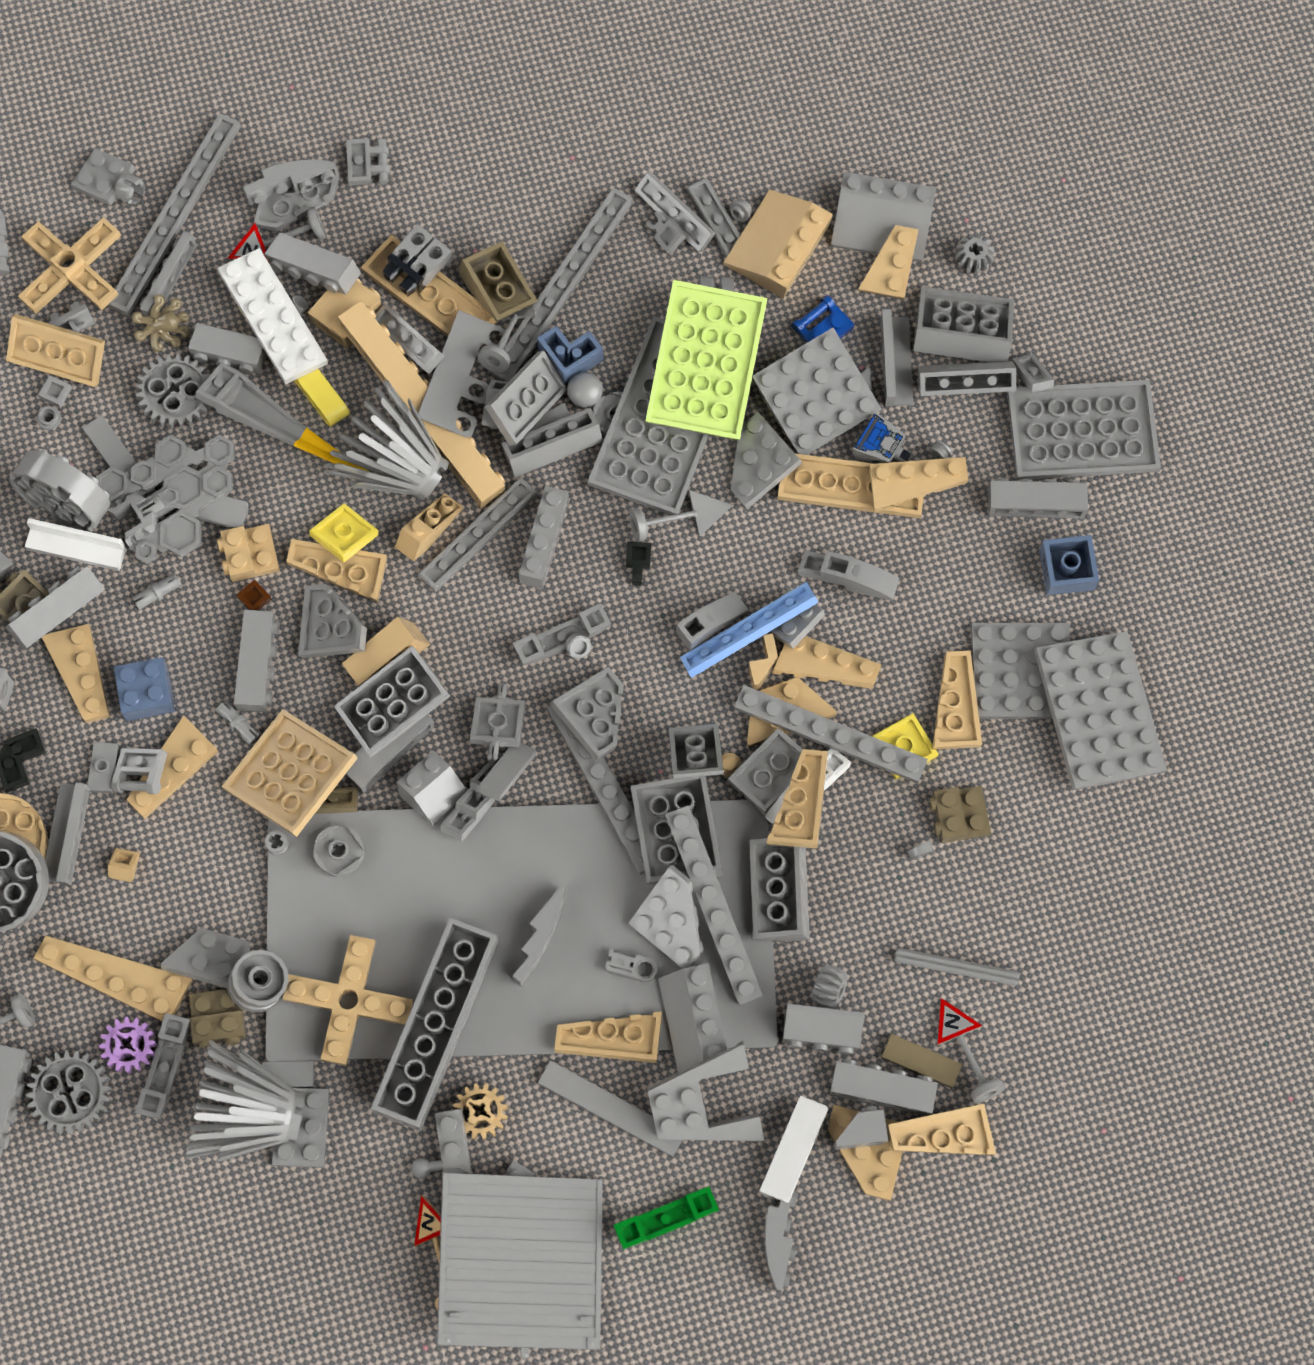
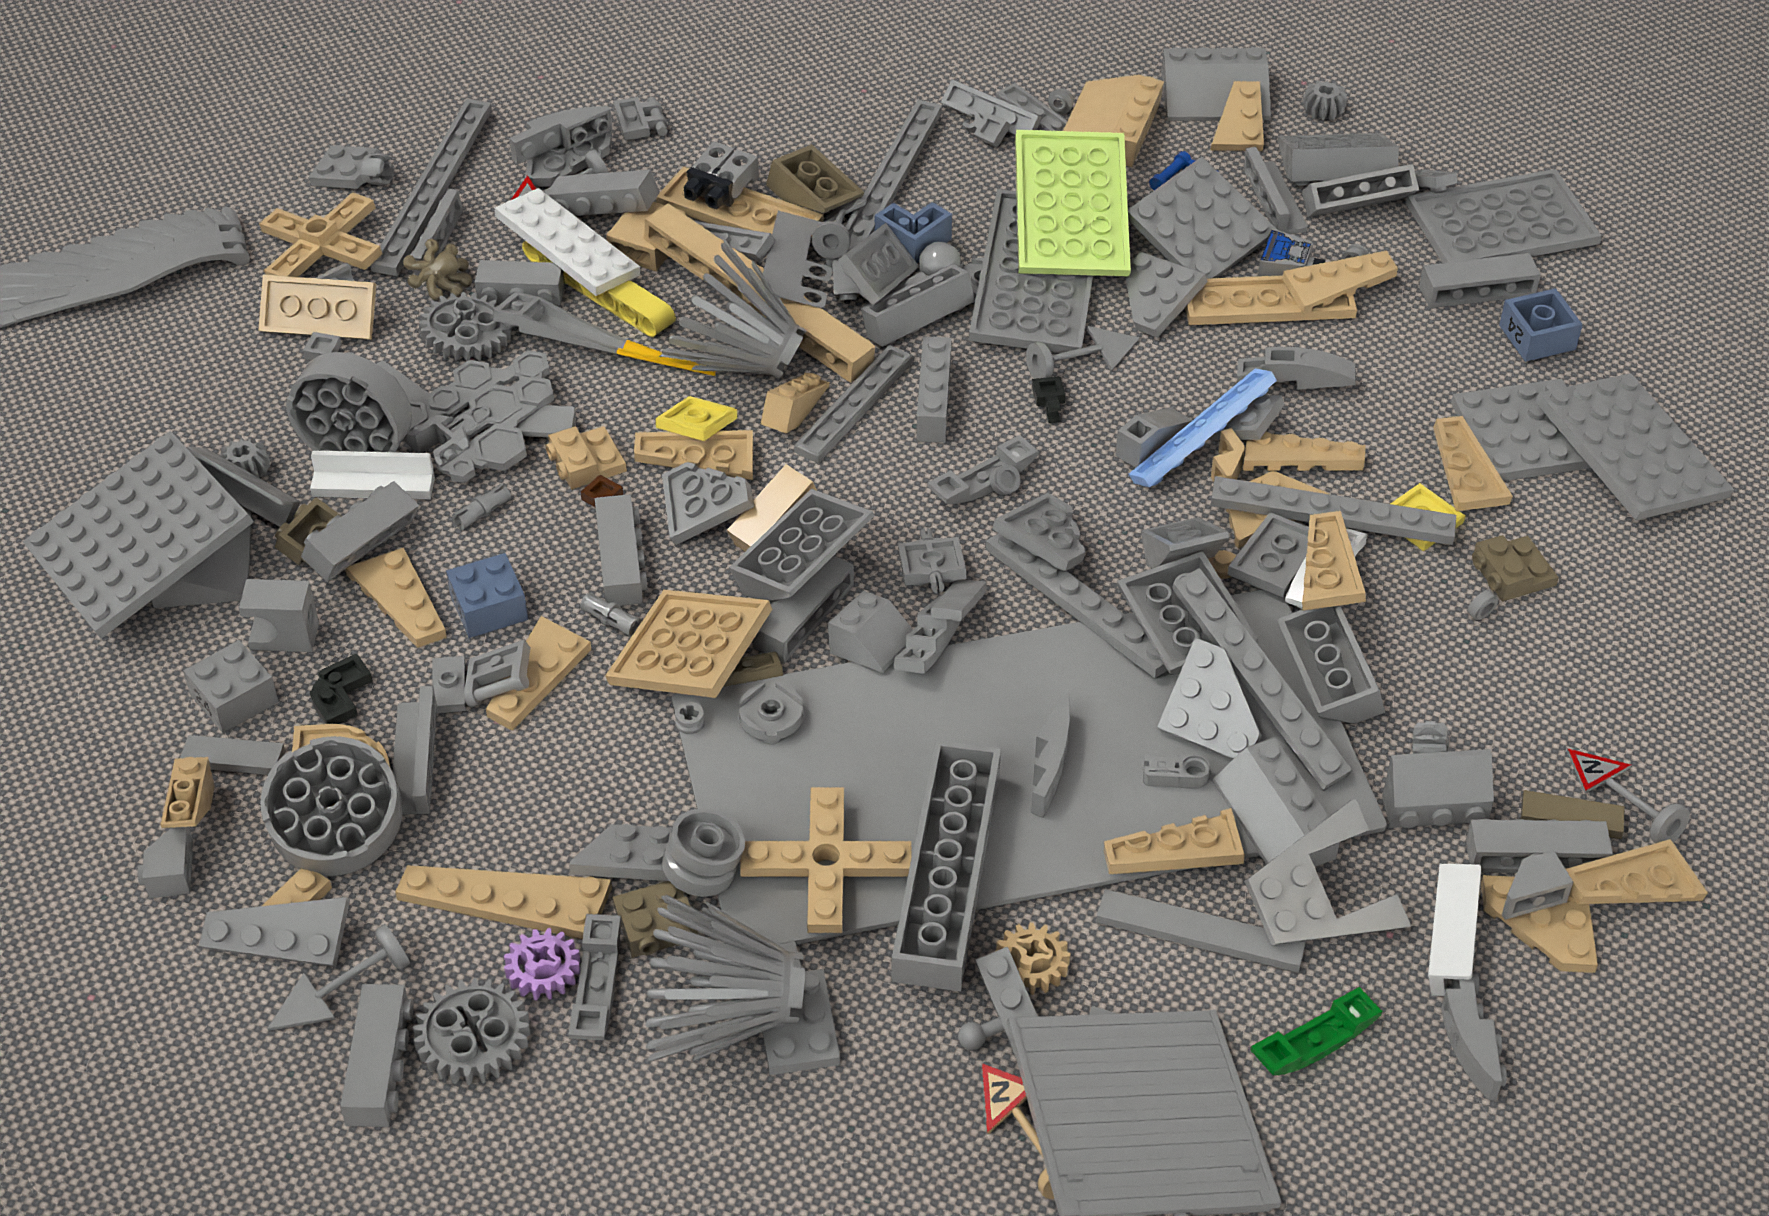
camera: 10 degrees left, 25 degrees down
tan slope [108,848,140,882] -> none
light grey axle [894,948,1020,986] -> none

